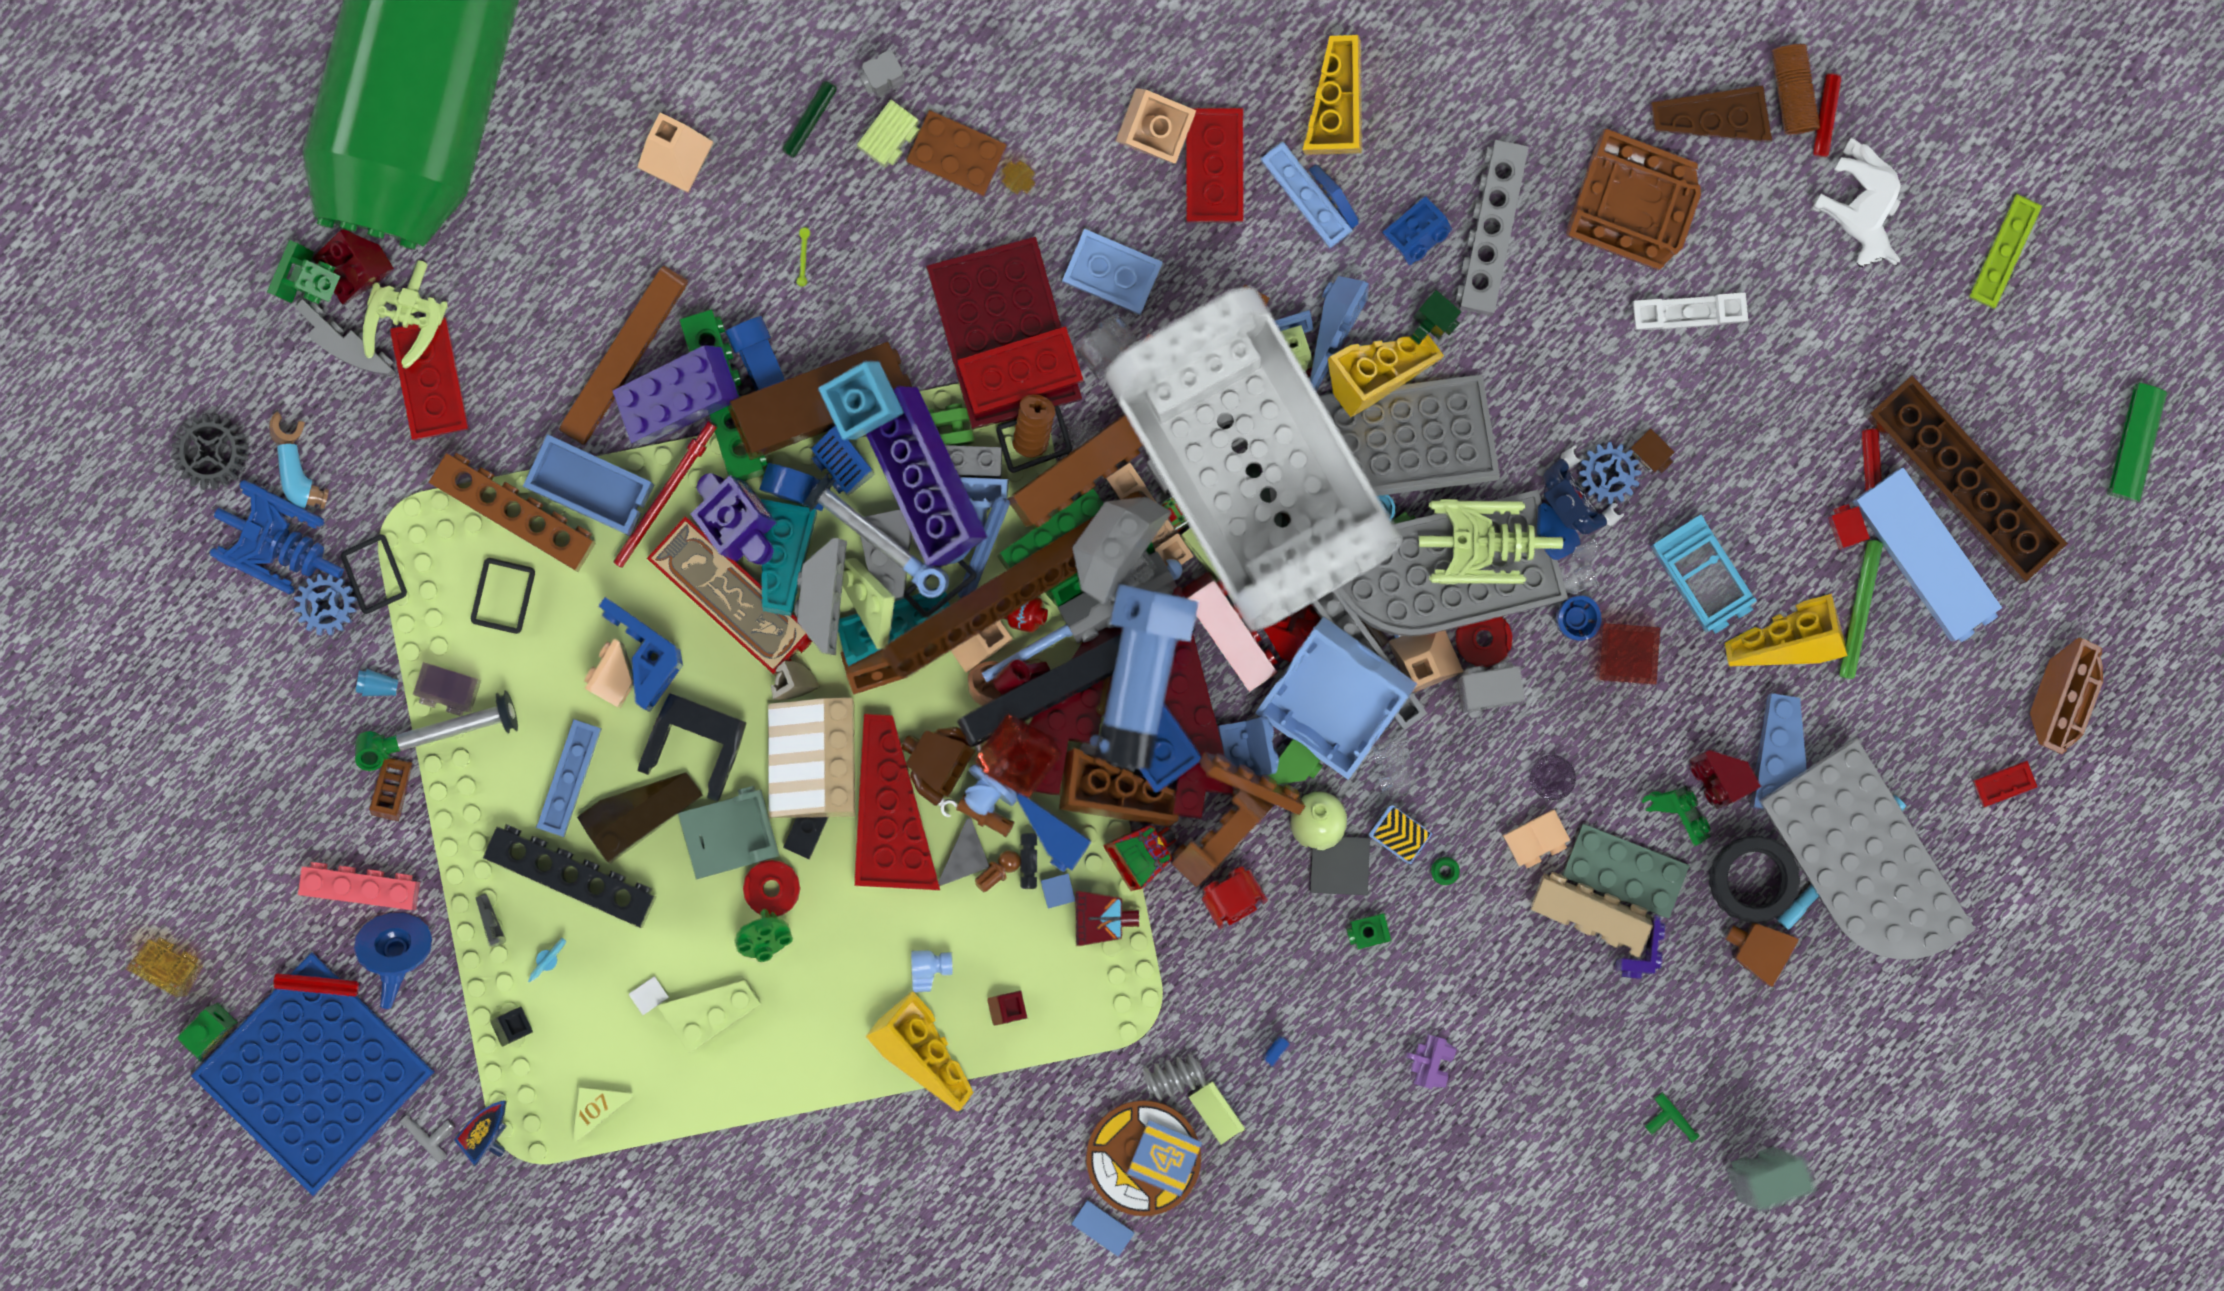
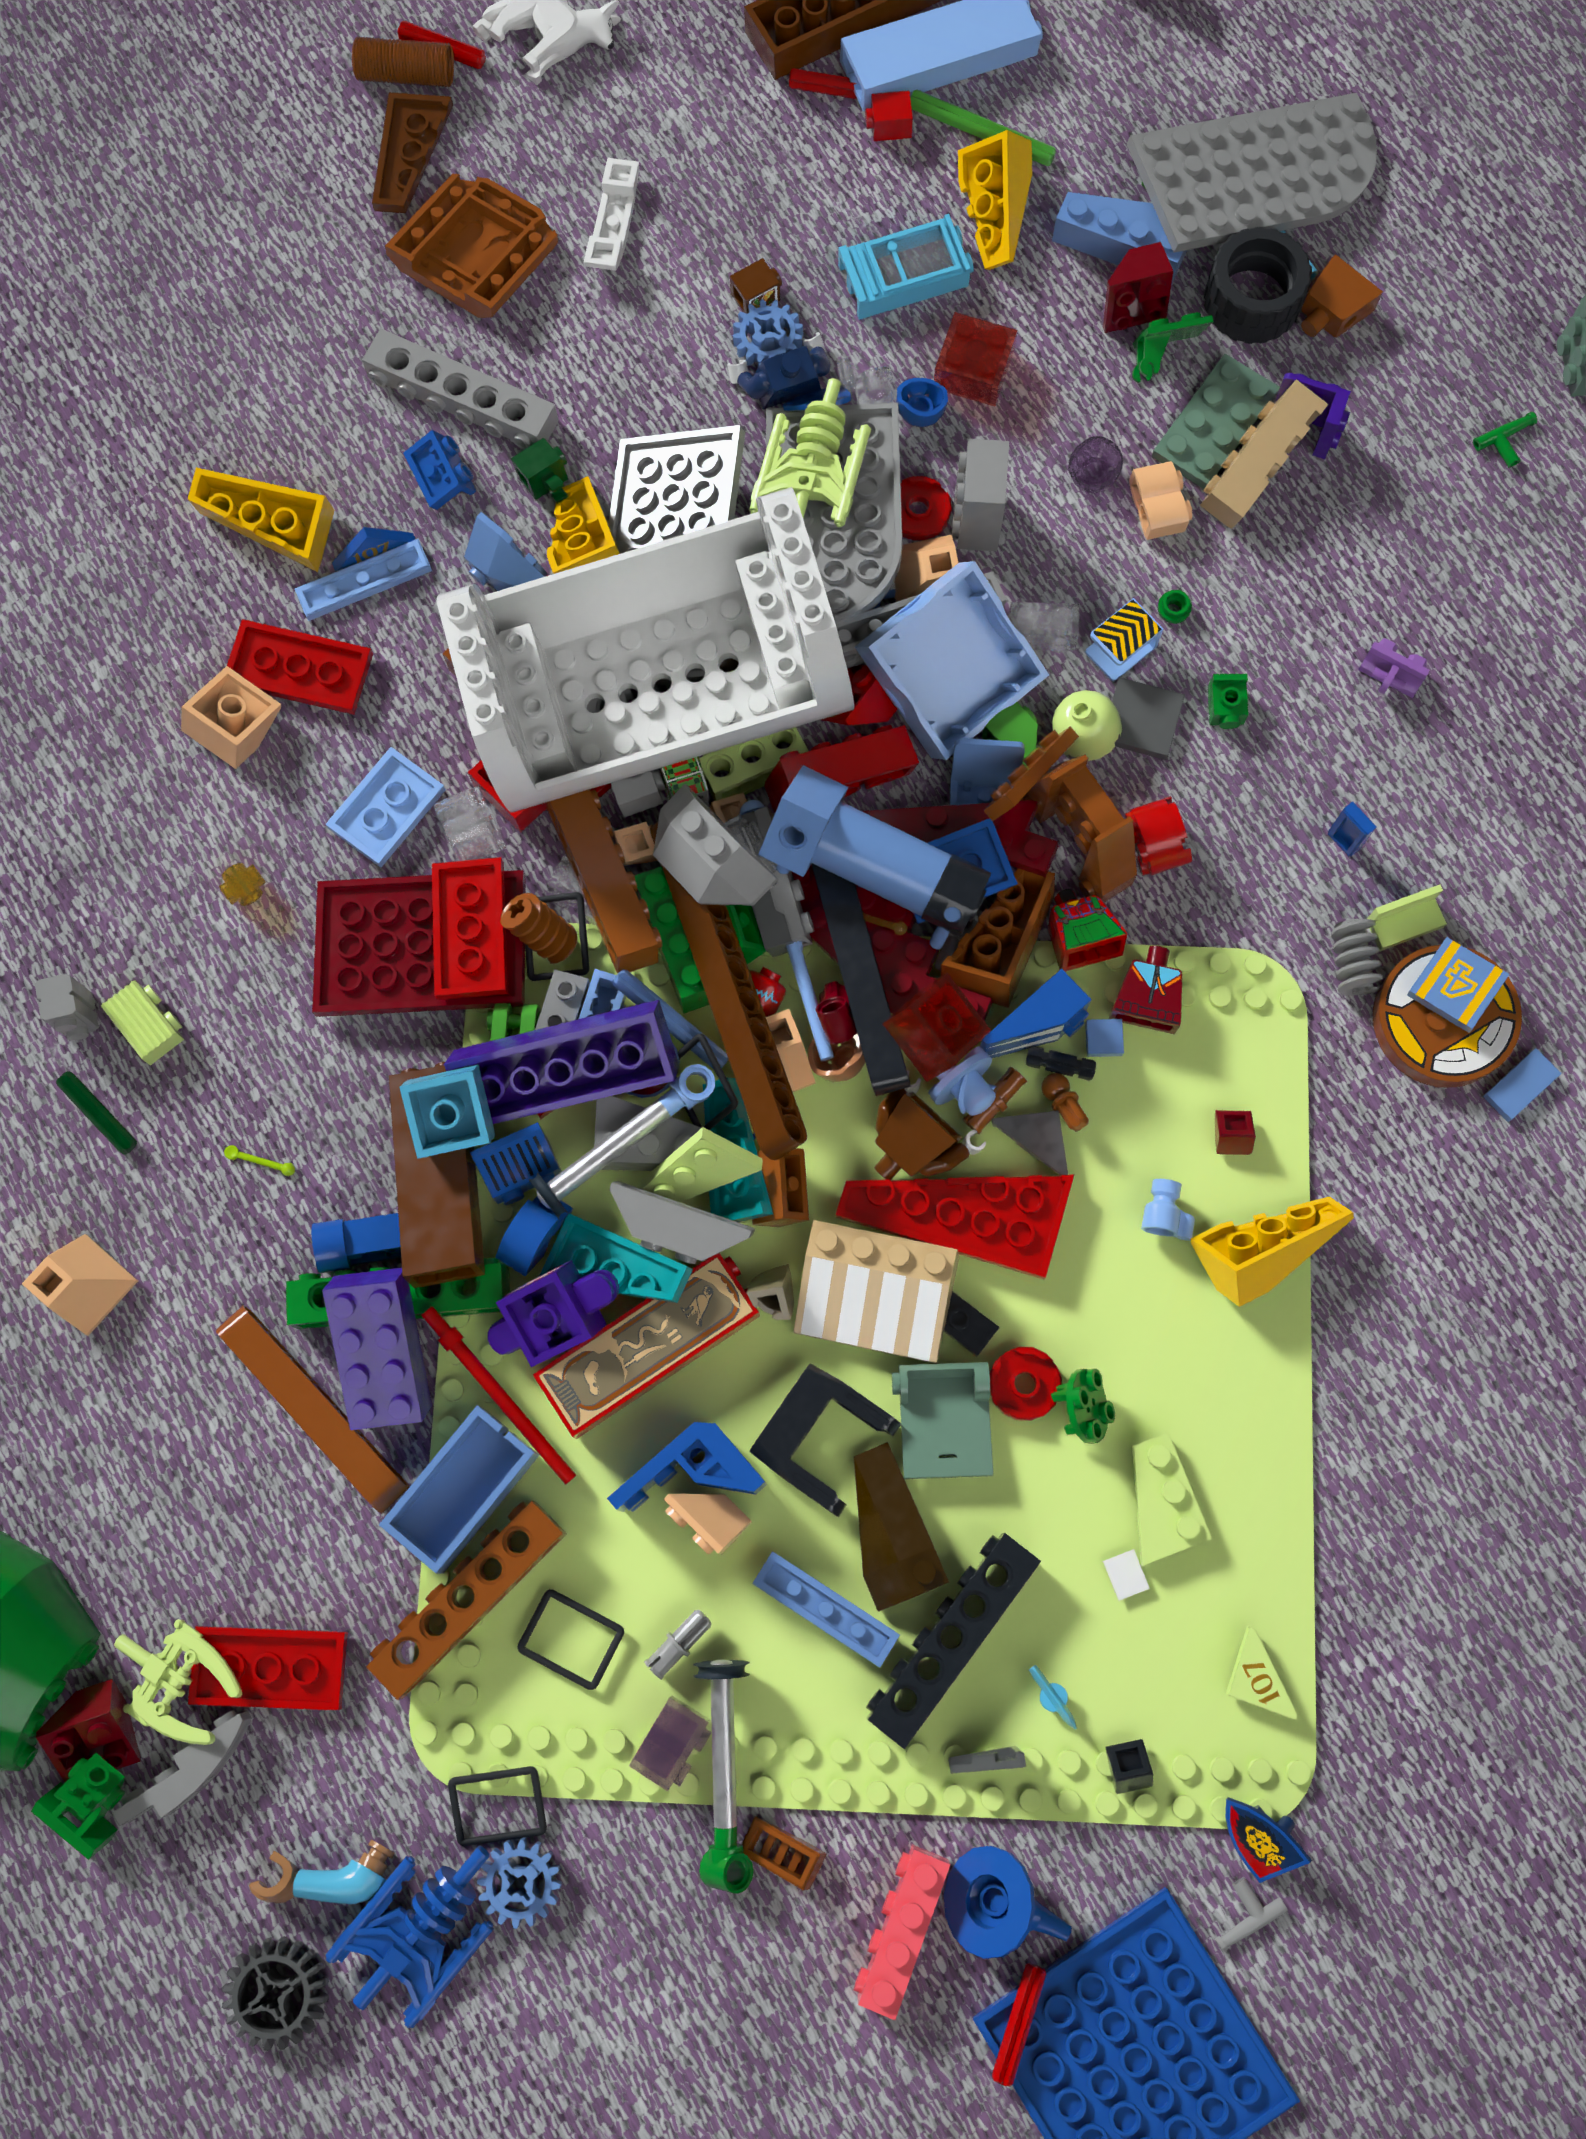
camera: 75 degrees left, 10 degrees down
dark azure cone [355,669,398,697] -> none
dark orange plate [906,110,1007,197] -> none
red plate [1973,761,2037,808] -> none
none -> light grey axle [644,1610,712,1680]

